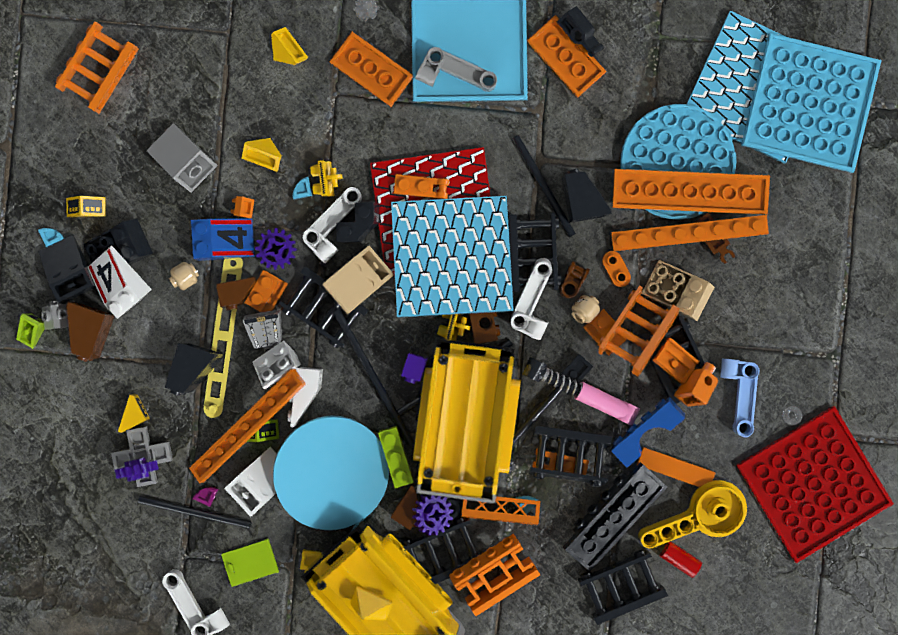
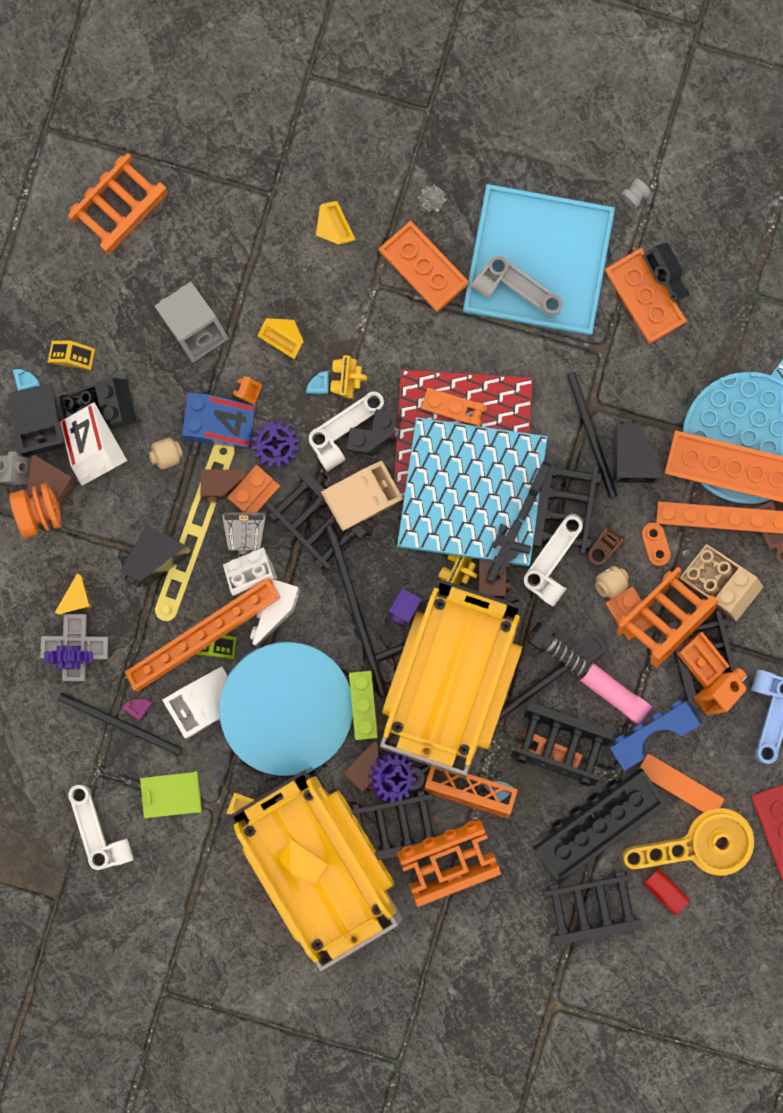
camera: 10 degrees right, 5 degrees down
none -> orange wheel [9,482,62,539]
none -> black piece [486,520,531,583]
none -> black piece [517,460,552,521]

